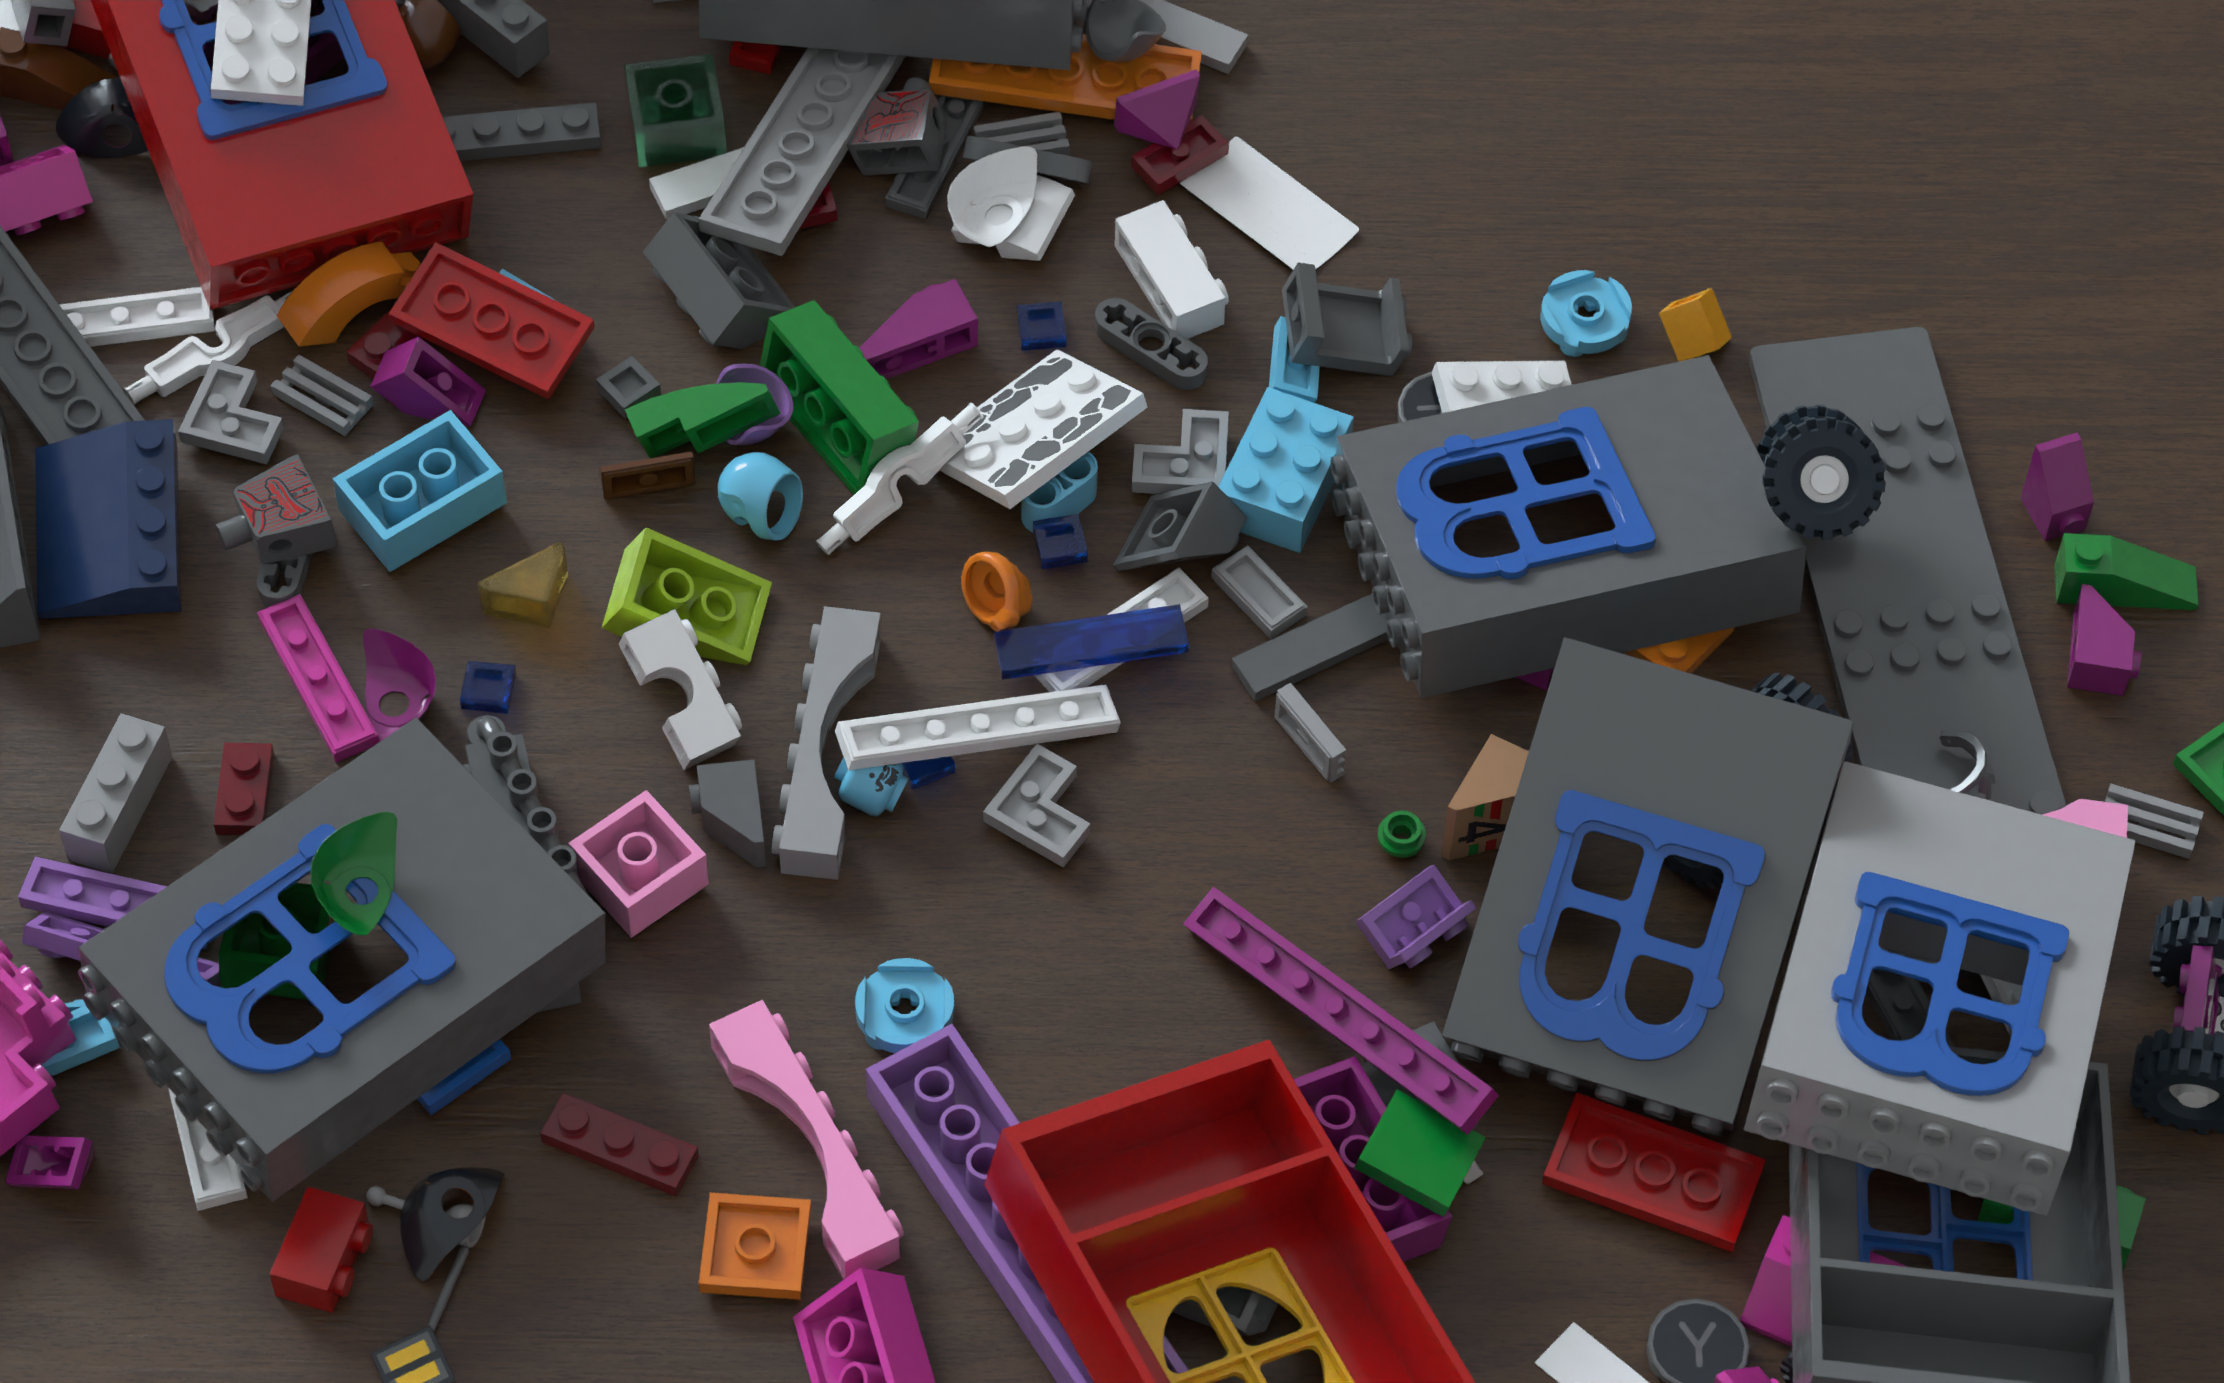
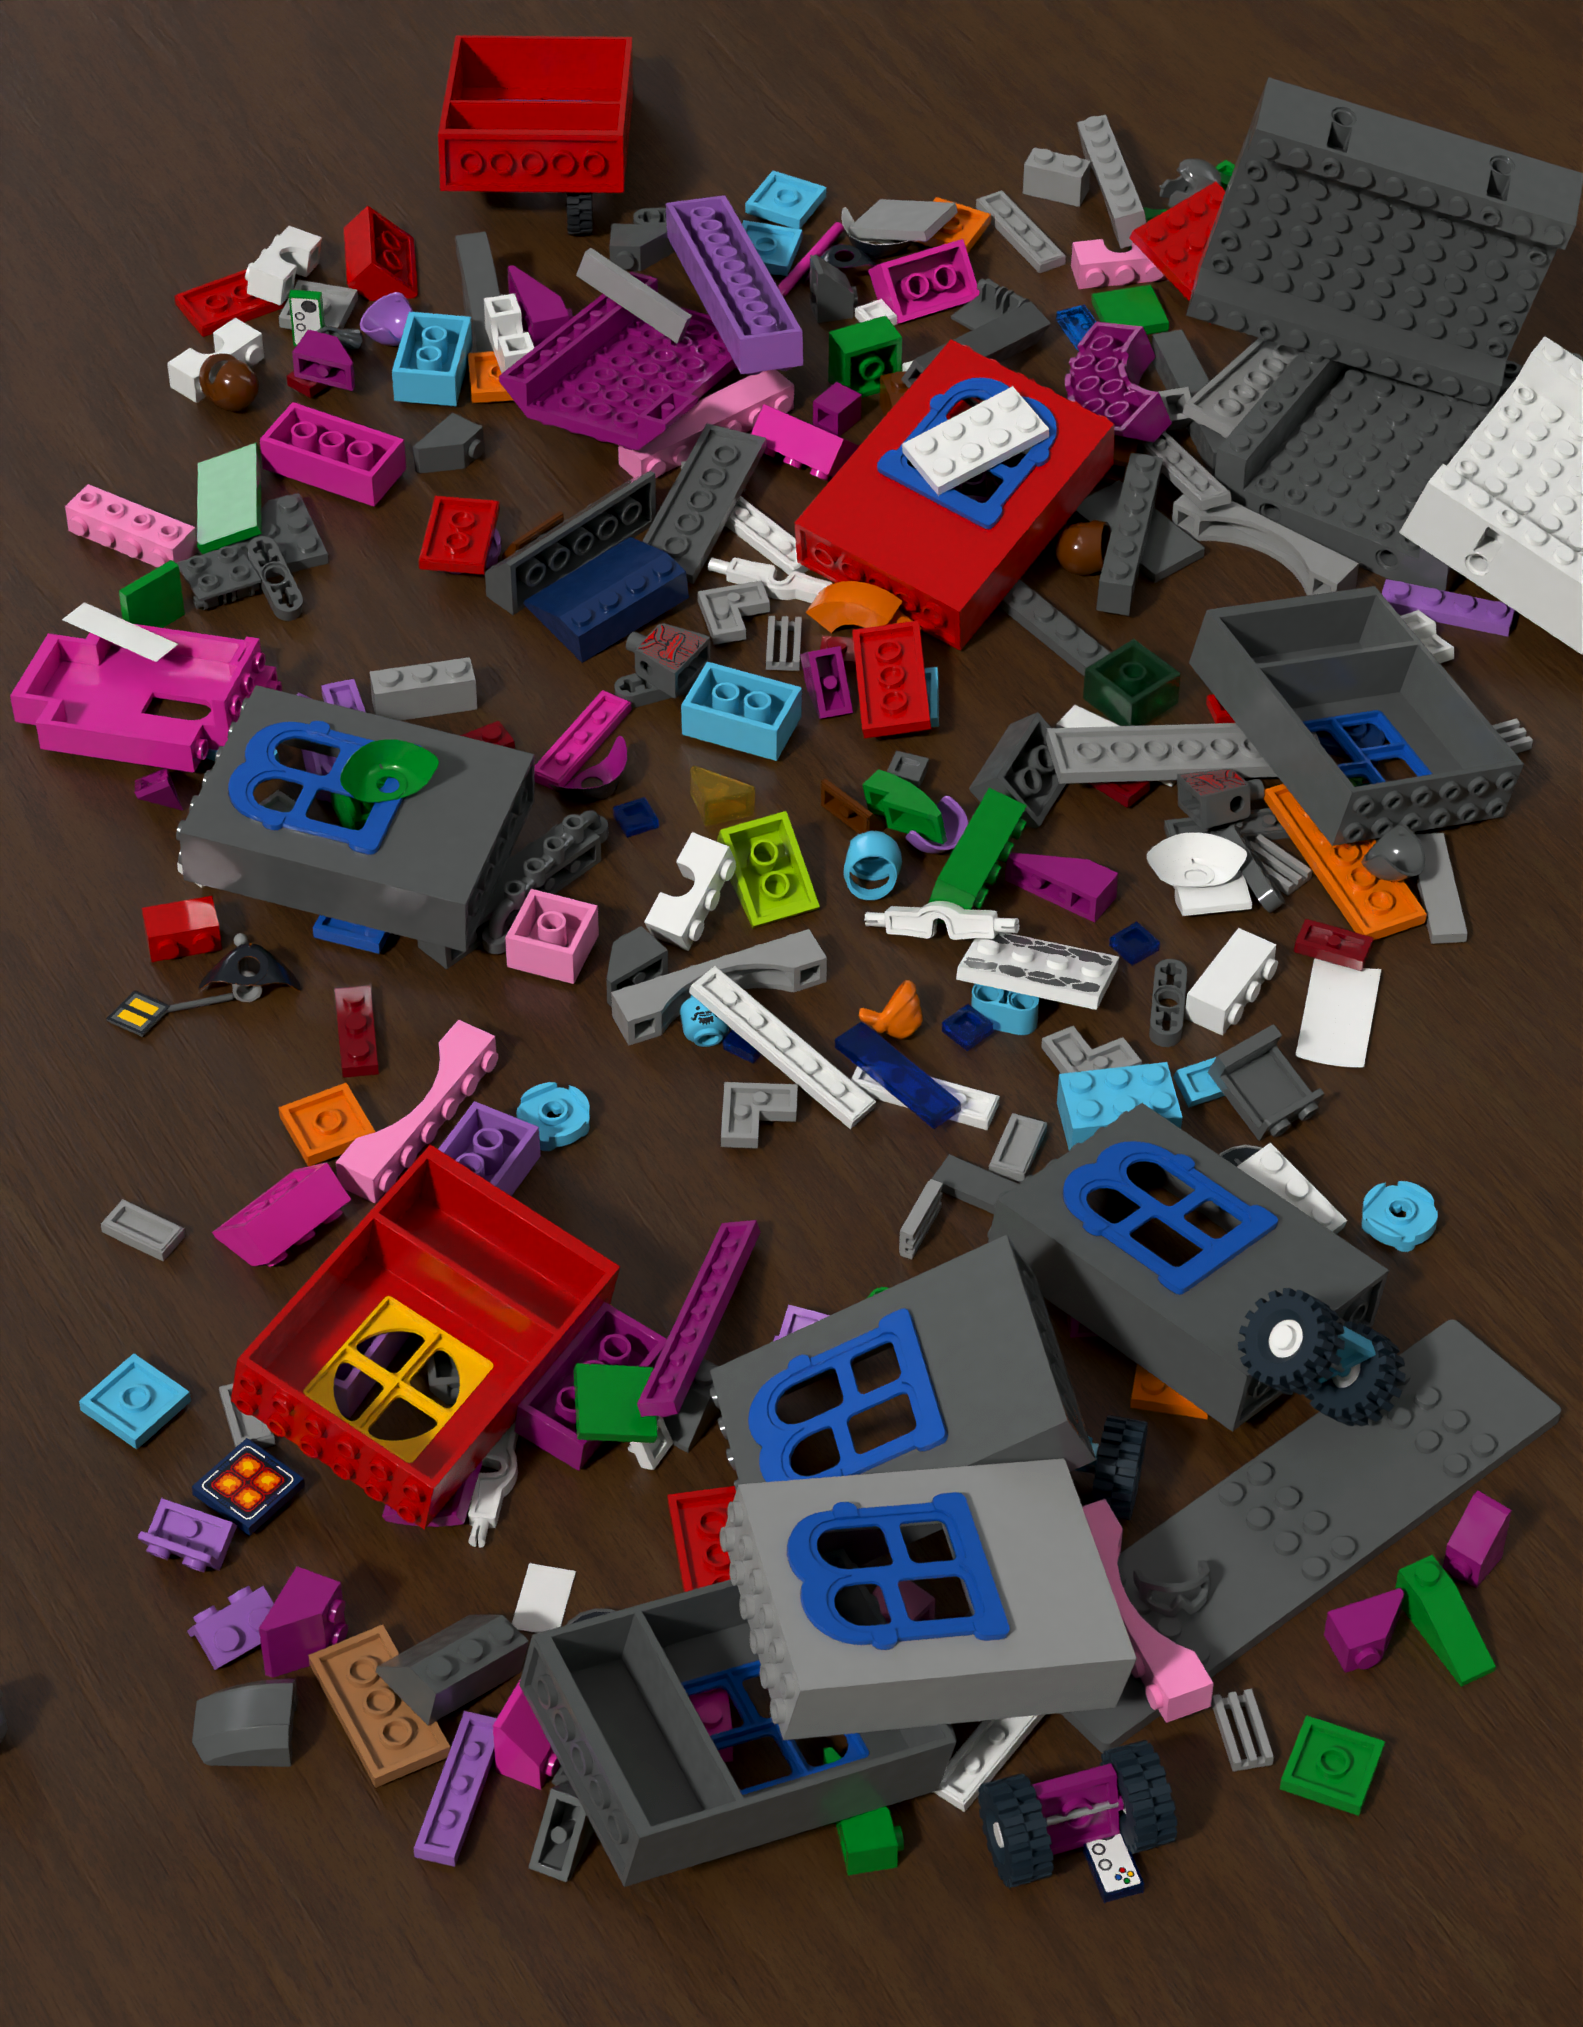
camera: 60 degrees right, 10 degrees down
dark grey slope [1113,481,1248,571] -> none
magenta slope [1114,69,1200,150] -> none
light orange panel [1659,288,1732,361] -> none

